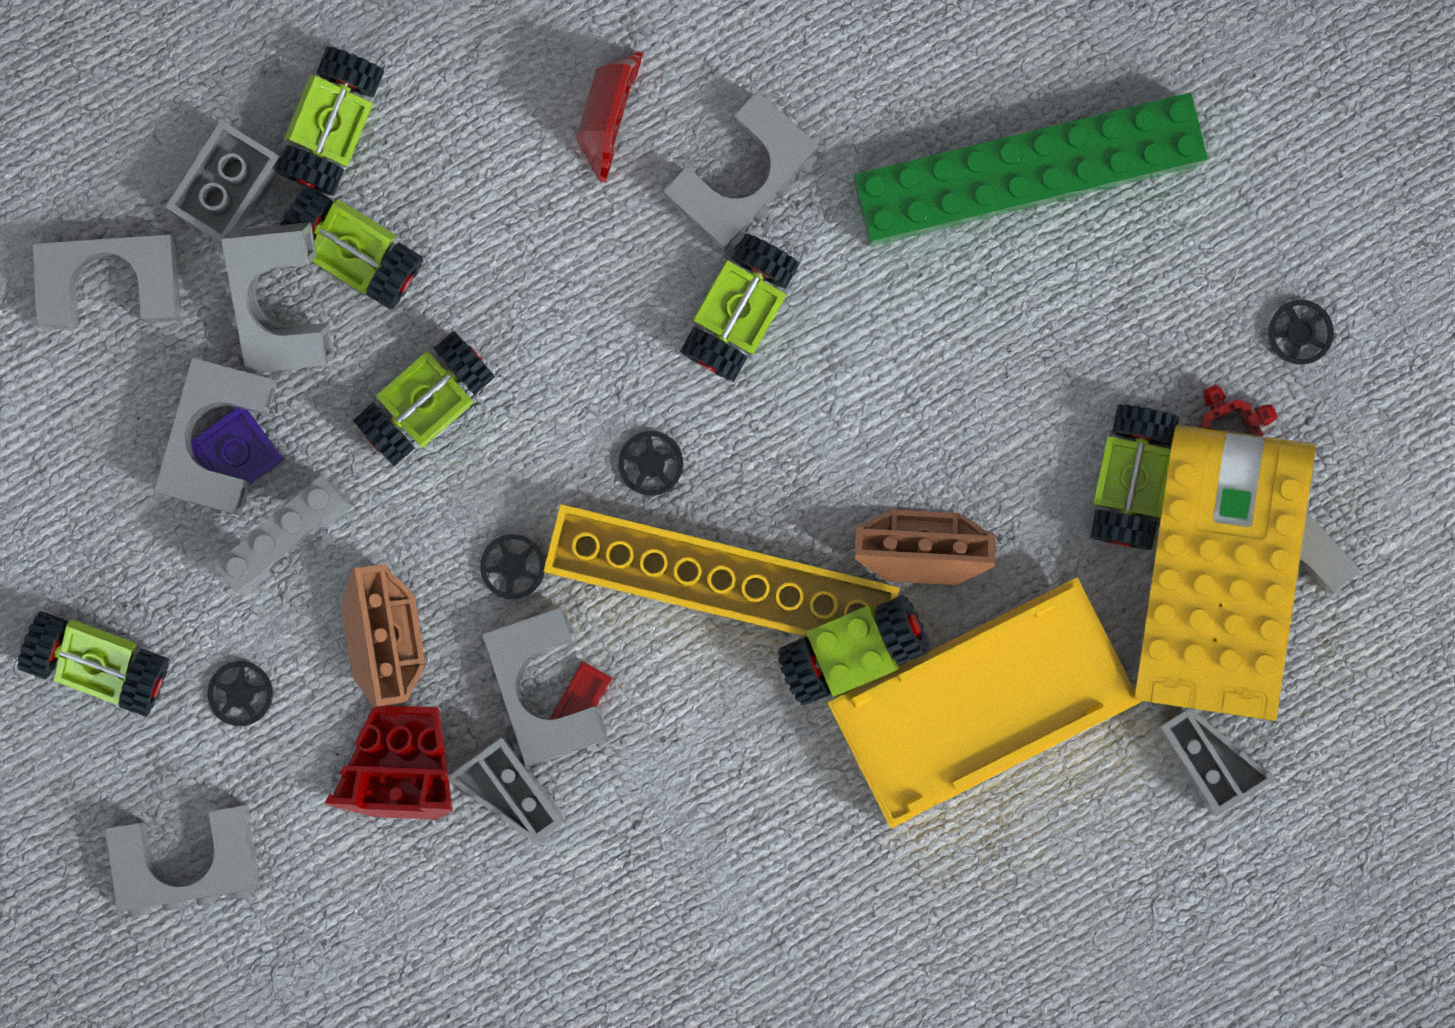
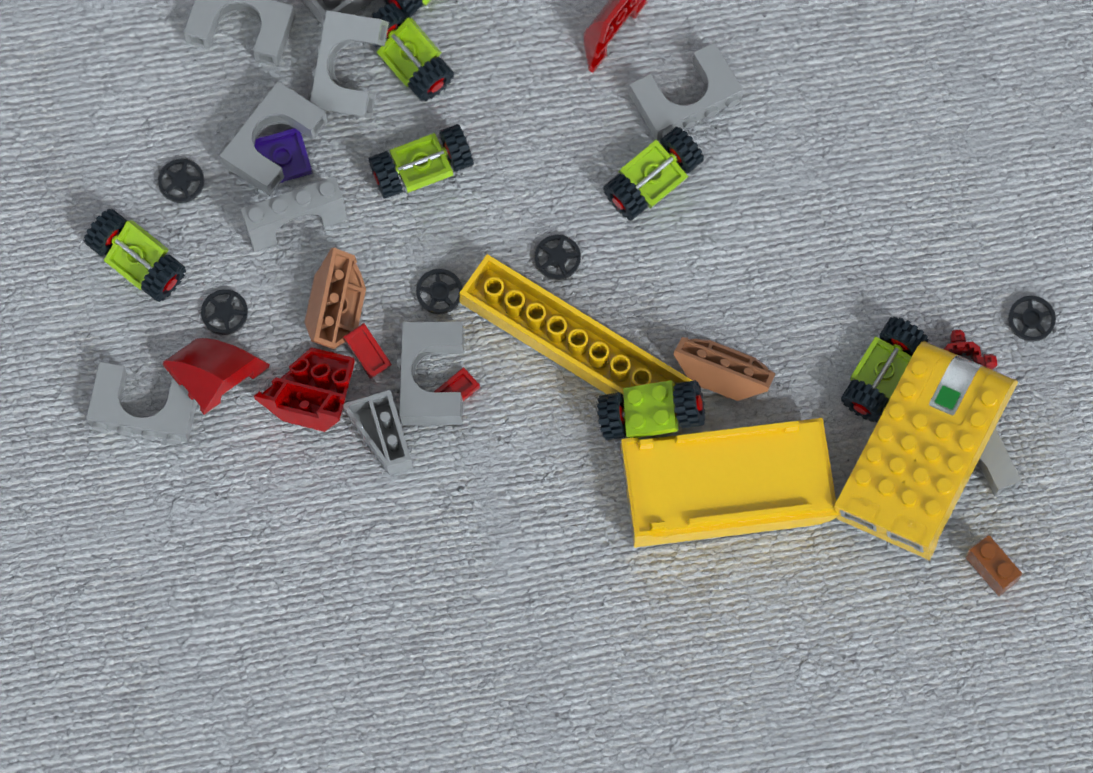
camera: 15 degrees right, 15 degrees down
green brick [853,92,1208,247] -> none
light grey wedge [1156,708,1277,816] -> none
none -> black wheel [158,159,204,203]
none -> red wedge [163,338,270,415]
none -> red tile [343,323,392,379]
none -> dark orange brick [966,535,1023,596]

